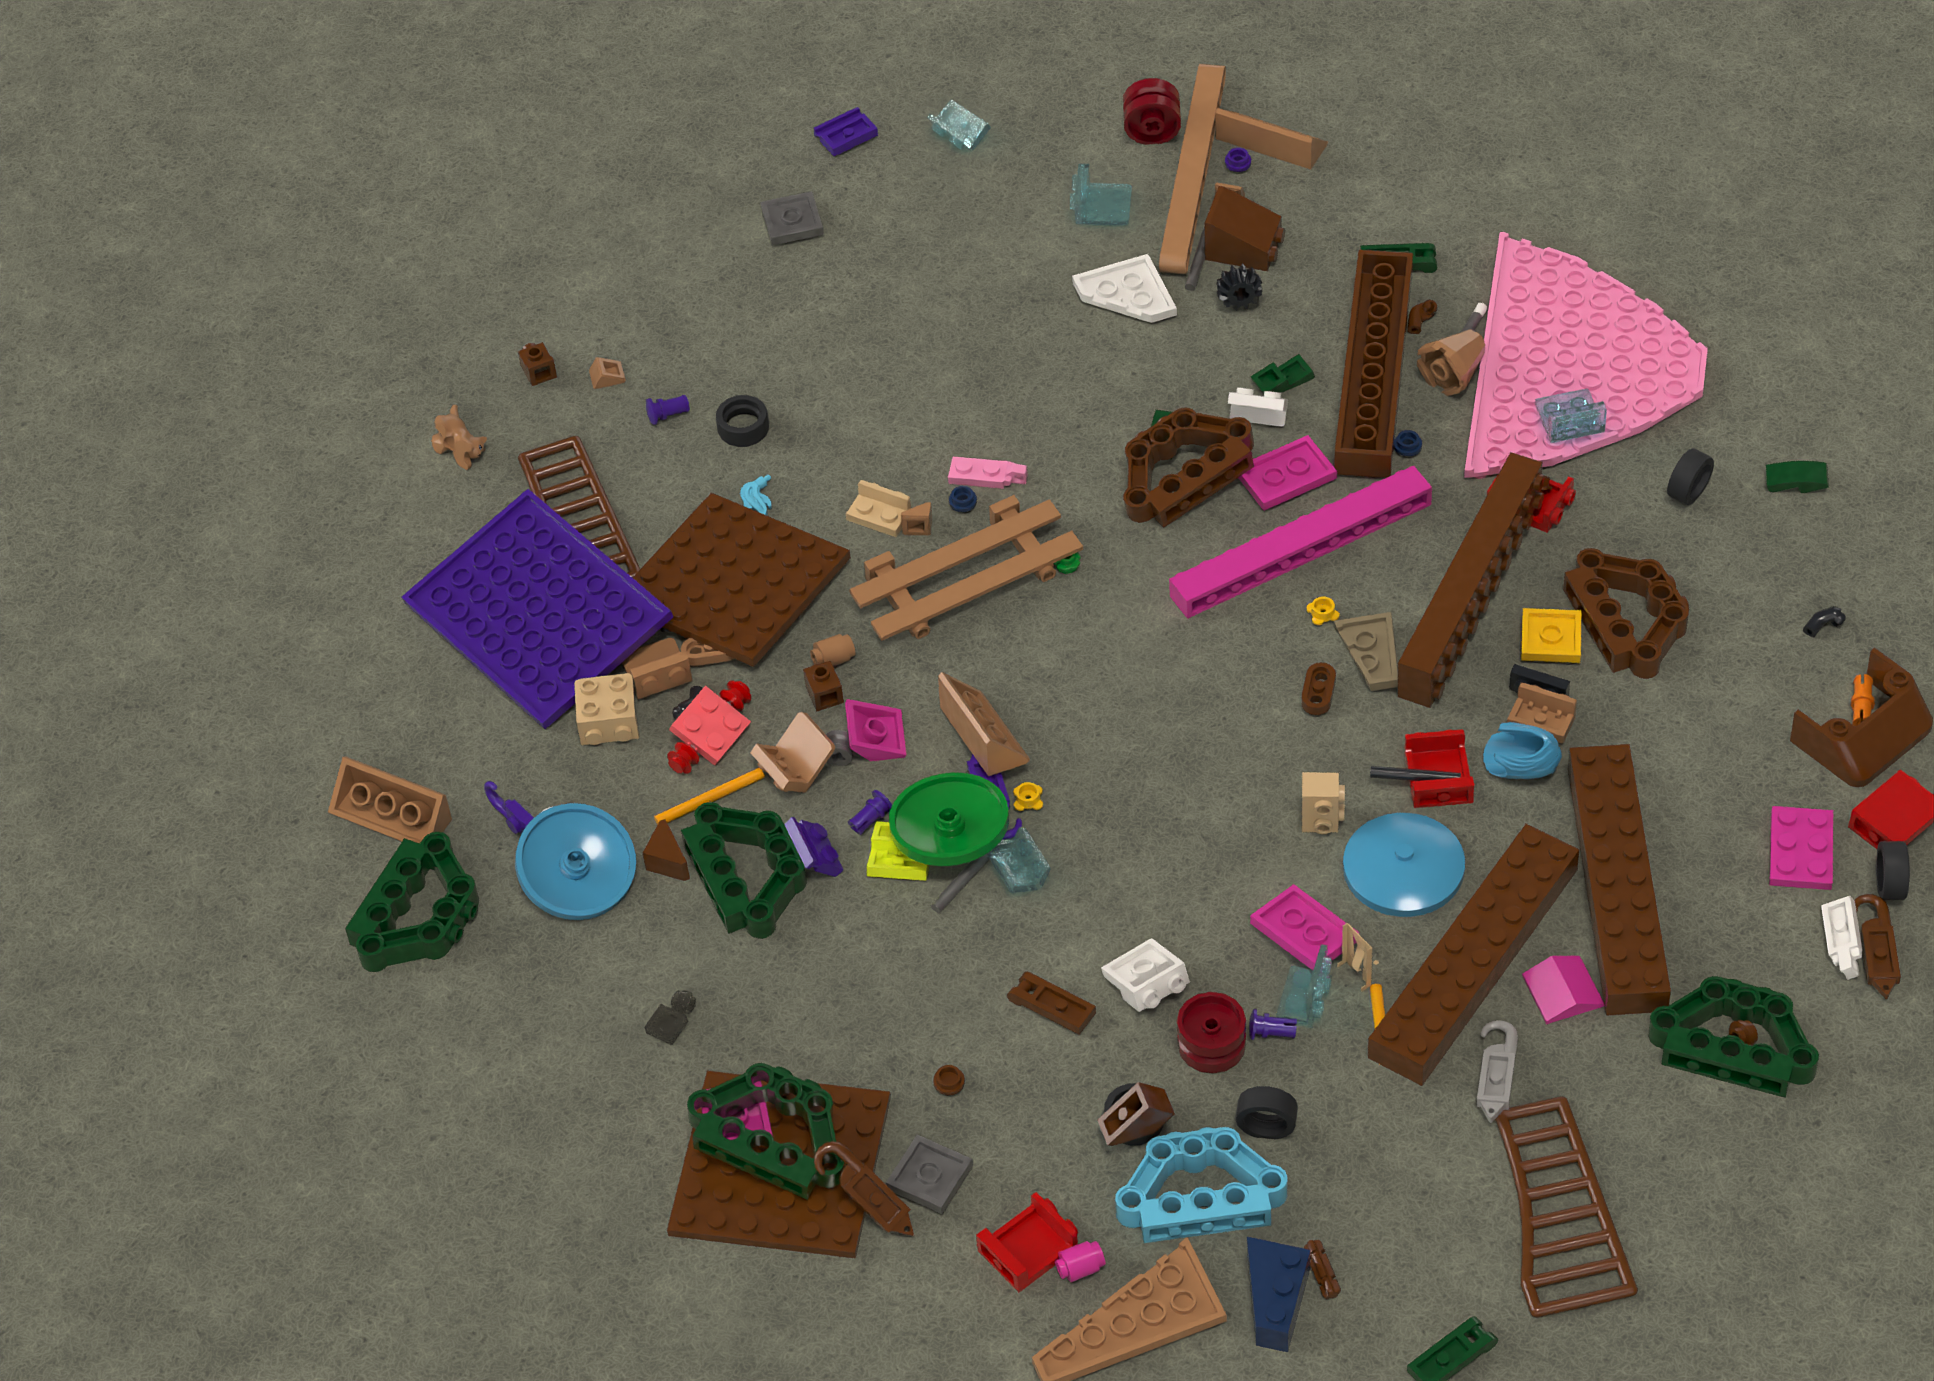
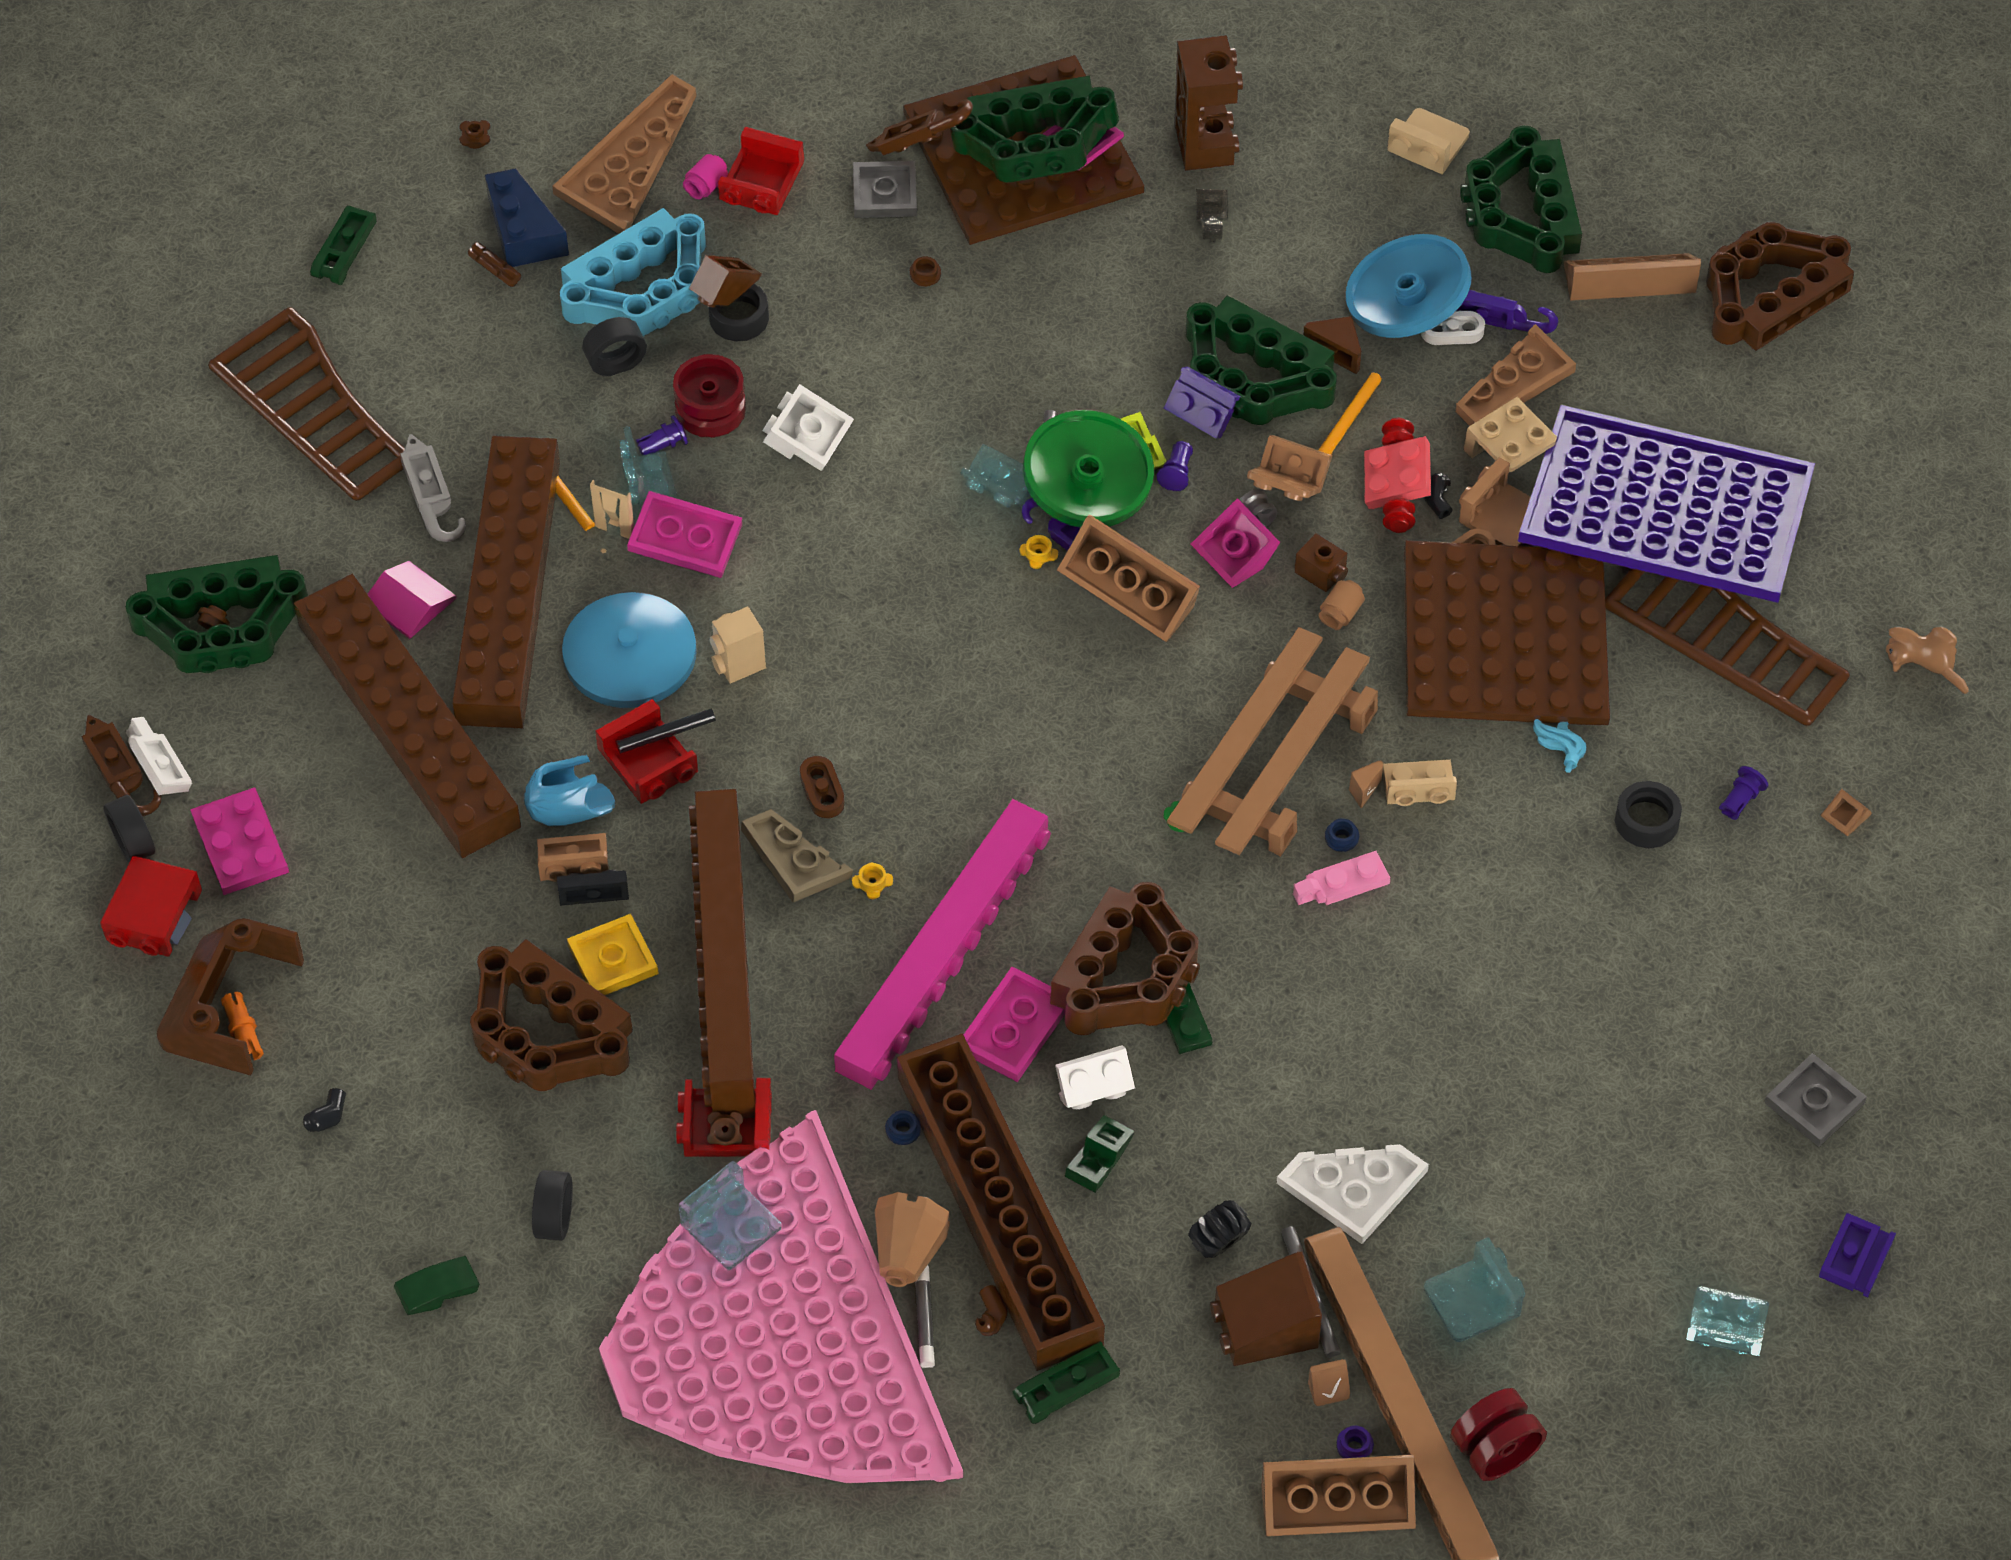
camera: 145 degrees right, 5 degrees up
reddish brown brick [518,342,557,386] -> none
reddish brown plate [1007,971,1096,1035] -> none
none -> reddish brown plate [1174,35,1243,171]
none -> tan bracket [1388,108,1470,175]
none -> medium nougat wing [1455,324,1576,426]
none -> reddish brown brick [1706,222,1854,351]

